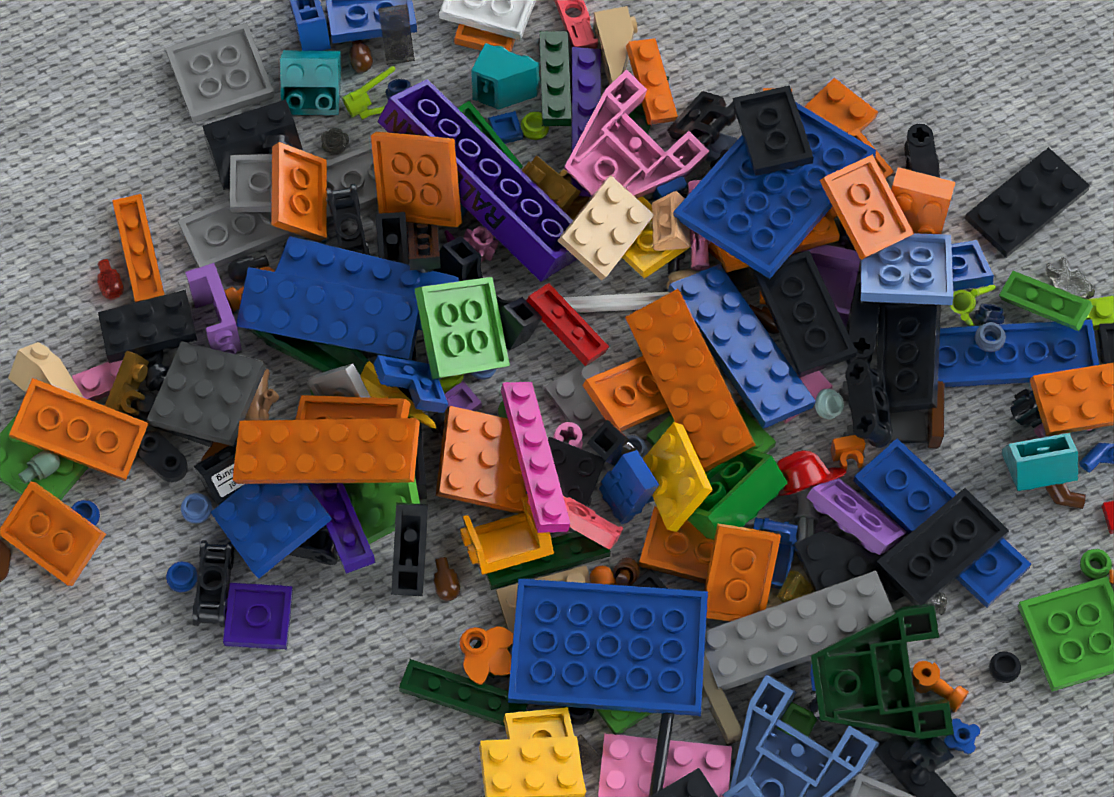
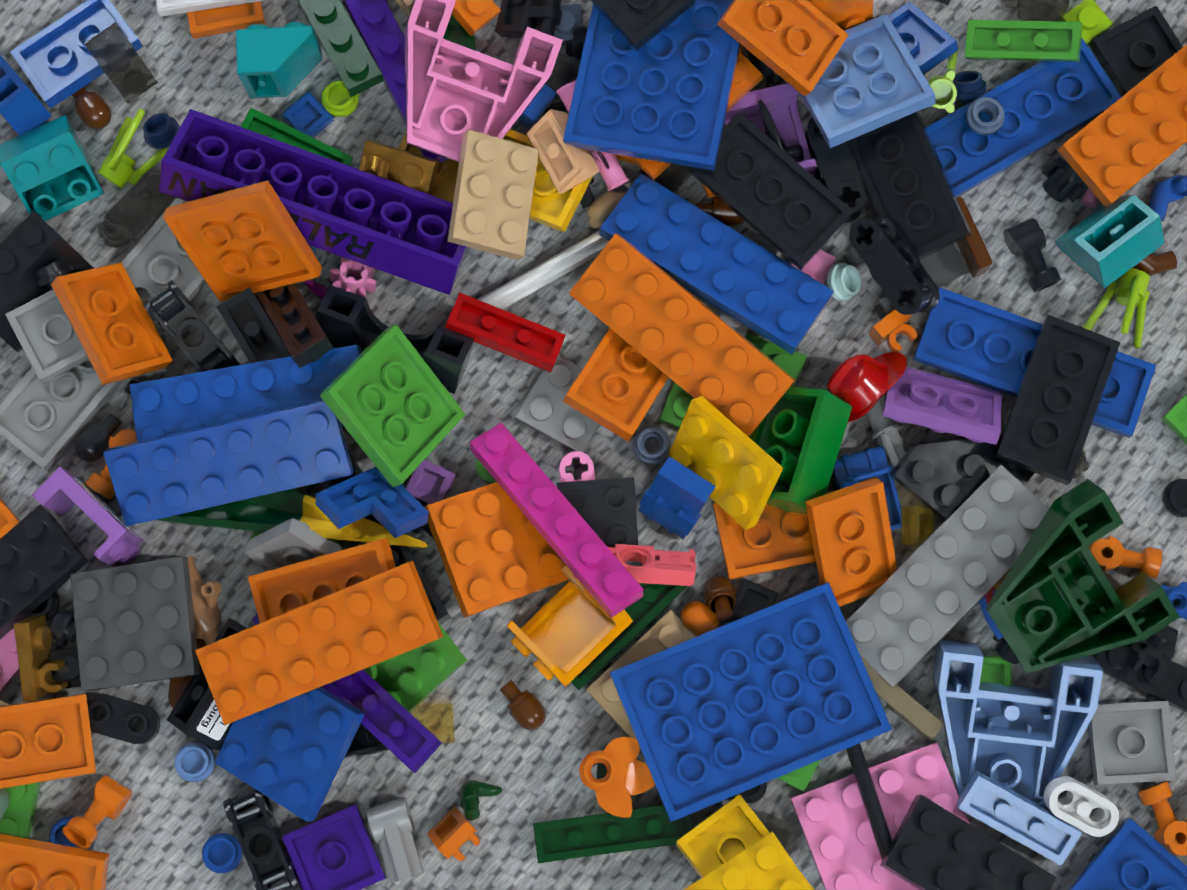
camera: 25 degrees left, 15 degrees up
black slope [391,502,428,597] -> none
black leg [587,420,636,467] -> none
none -> orange leg [63,775,133,849]
none -> clear smoke plate [105,167,176,243]
none -> light grey piece [366,797,424,883]
none -> clear yellow tile [413,703,456,744]
none -> orange tile [427,806,480,861]
none -> dark green animal [460,780,502,821]
none -> black bar [758,100,803,160]
none -> black leg [1003,218,1062,293]
none -> lime plant [1082,268,1150,349]

